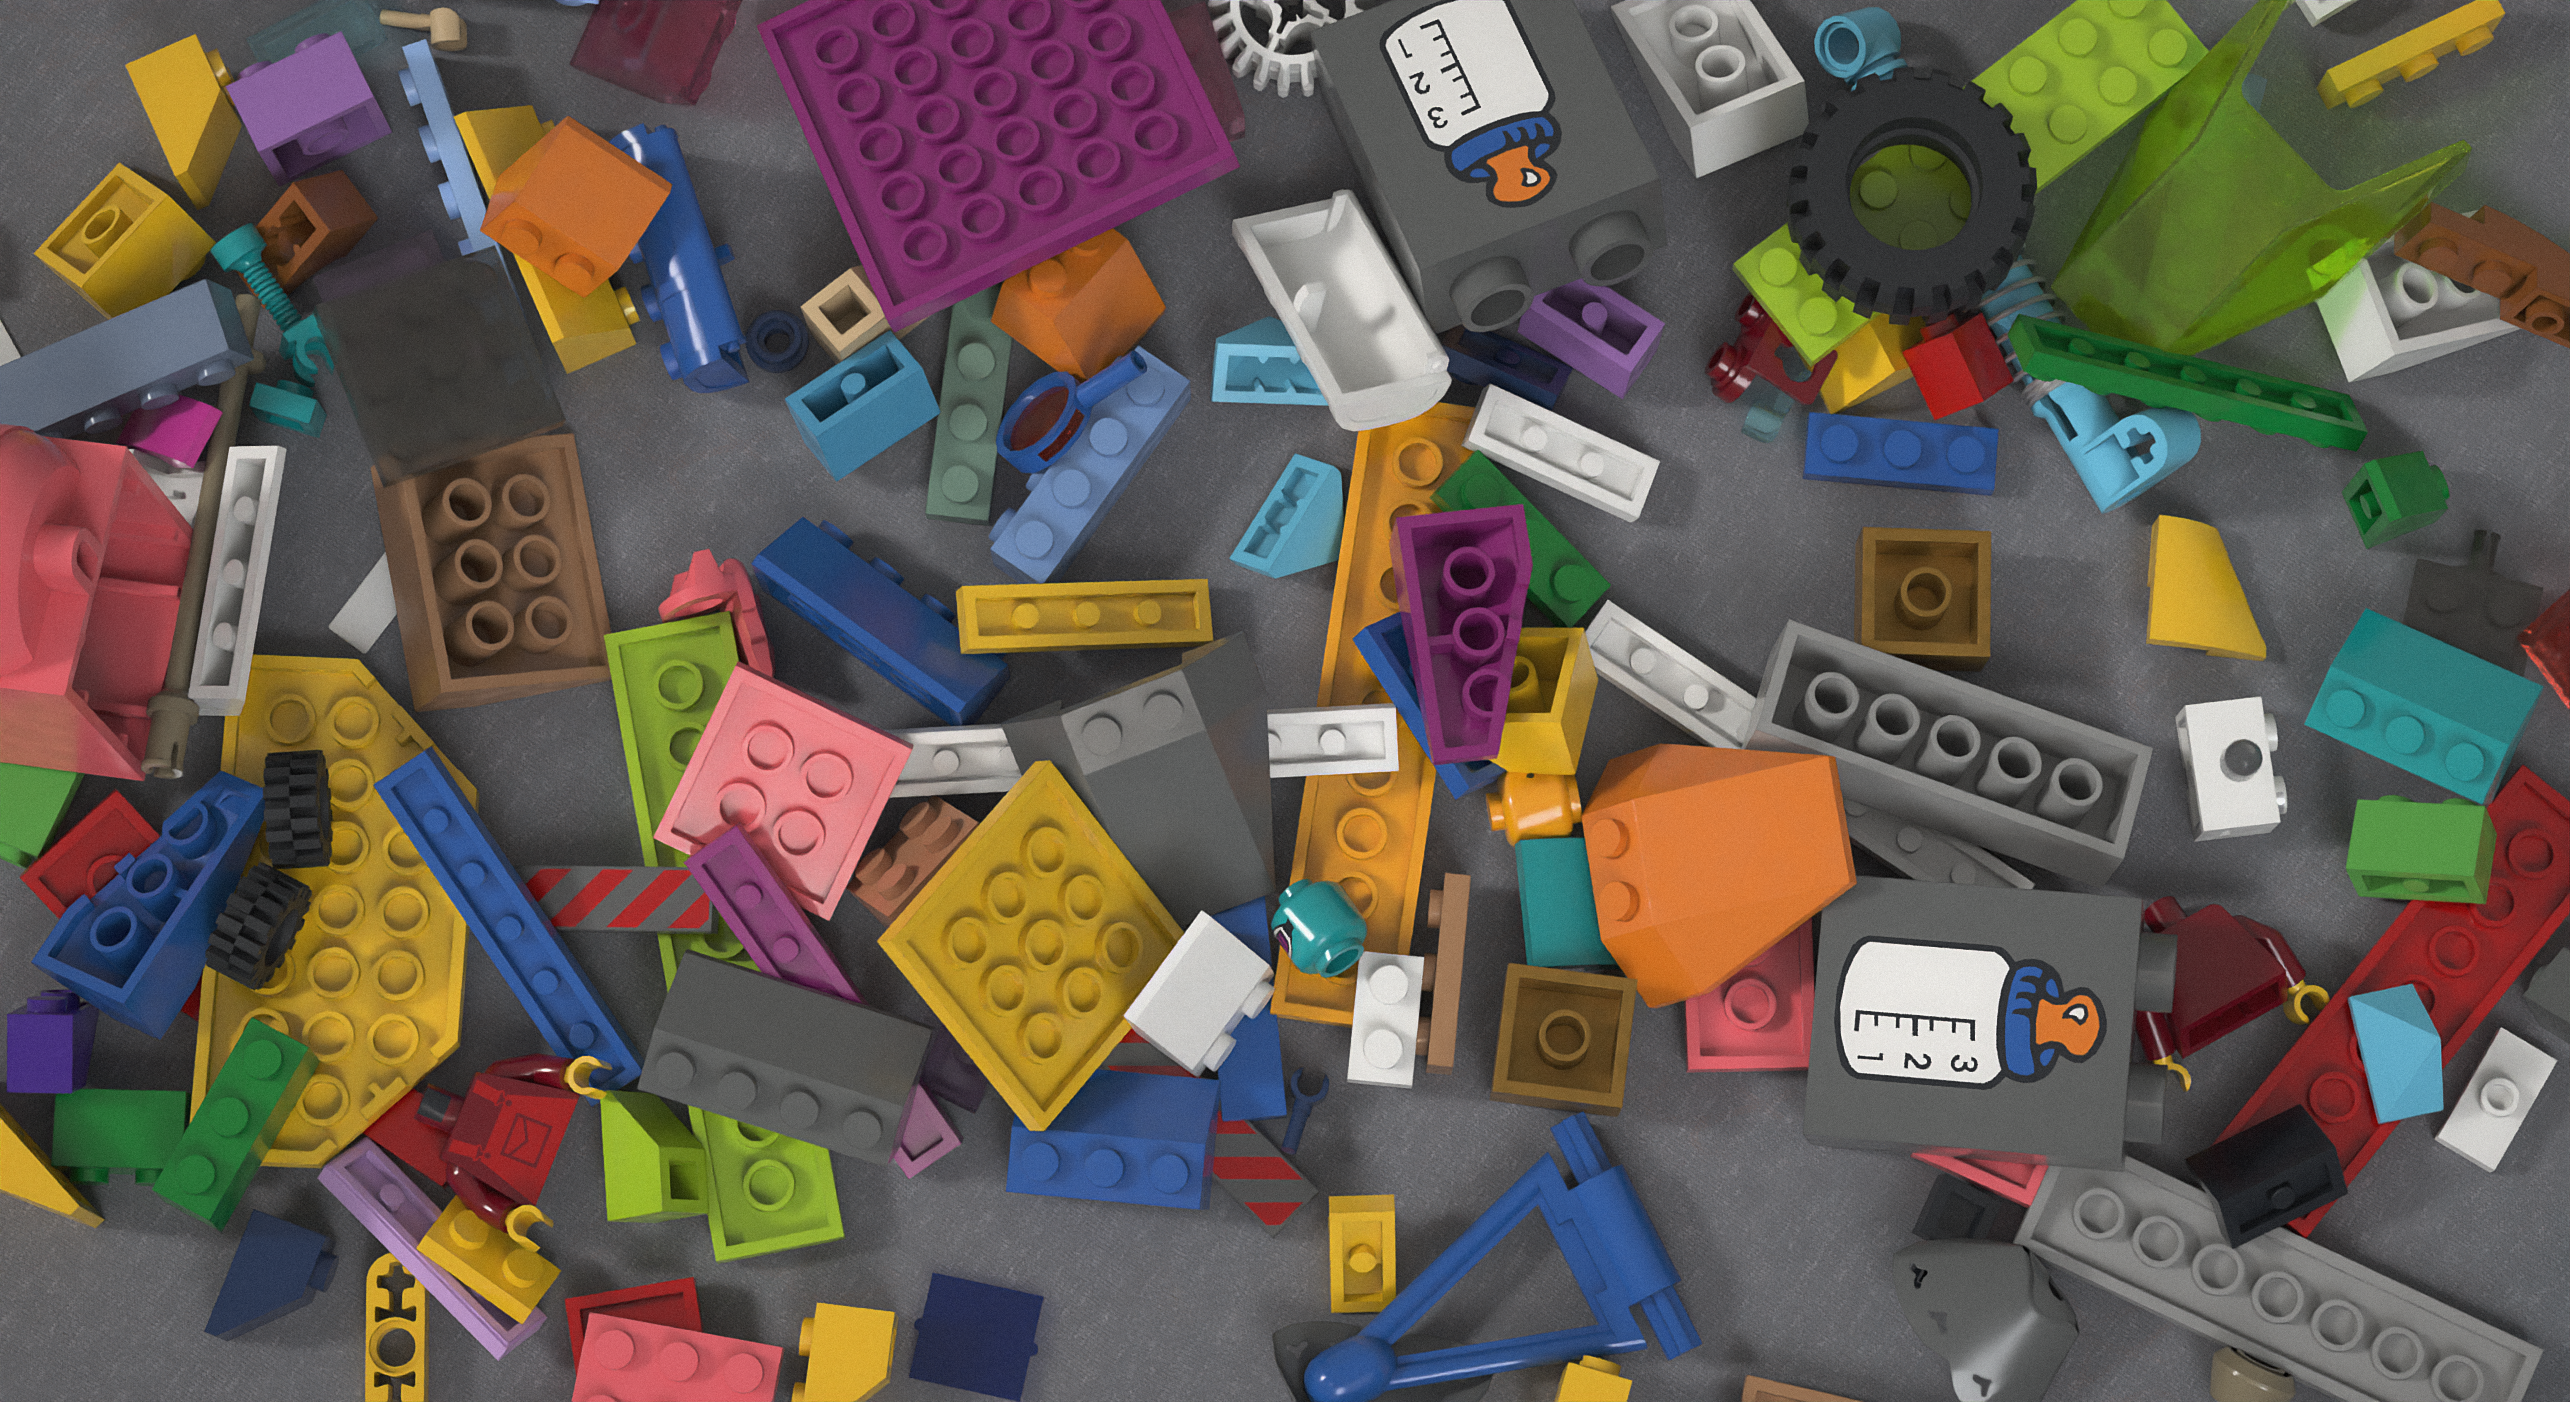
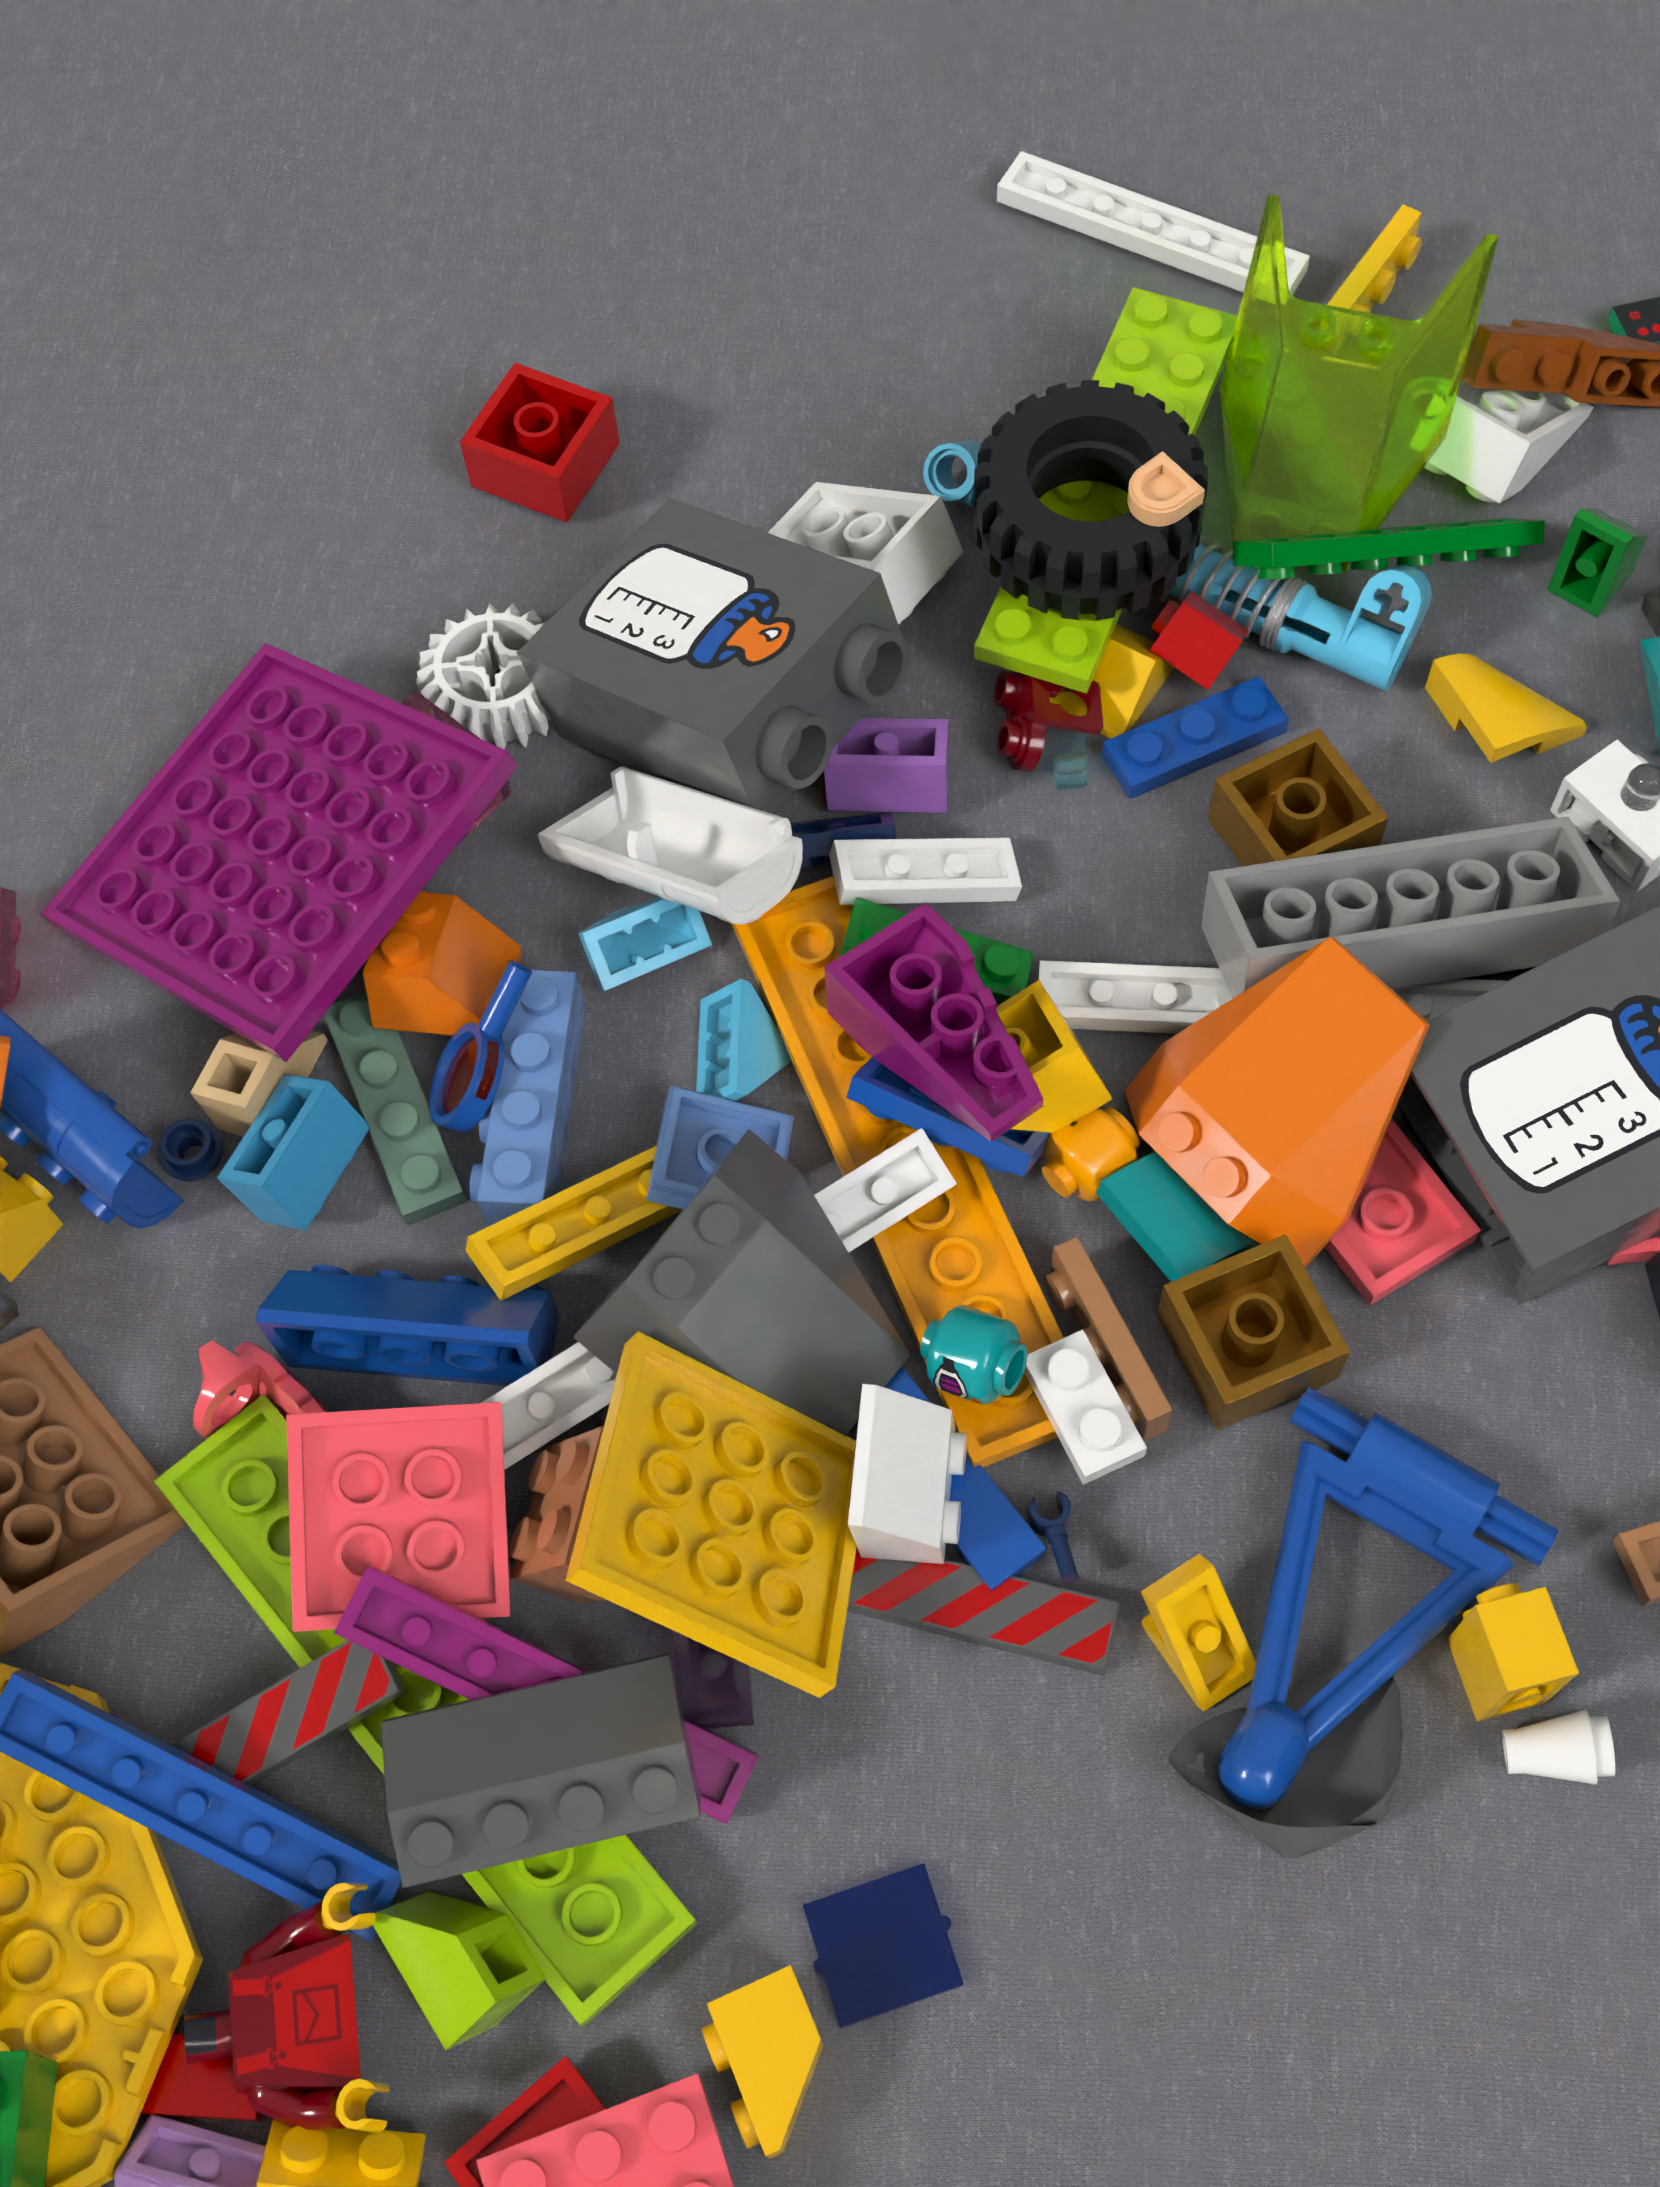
camera: 25 degrees left, 15 degrees down
blue slope [1006,1069,1221,1210] -> none
none -> medium blue tile [646,1085,794,1210]
none -> light nougat tile [1127,451,1205,527]

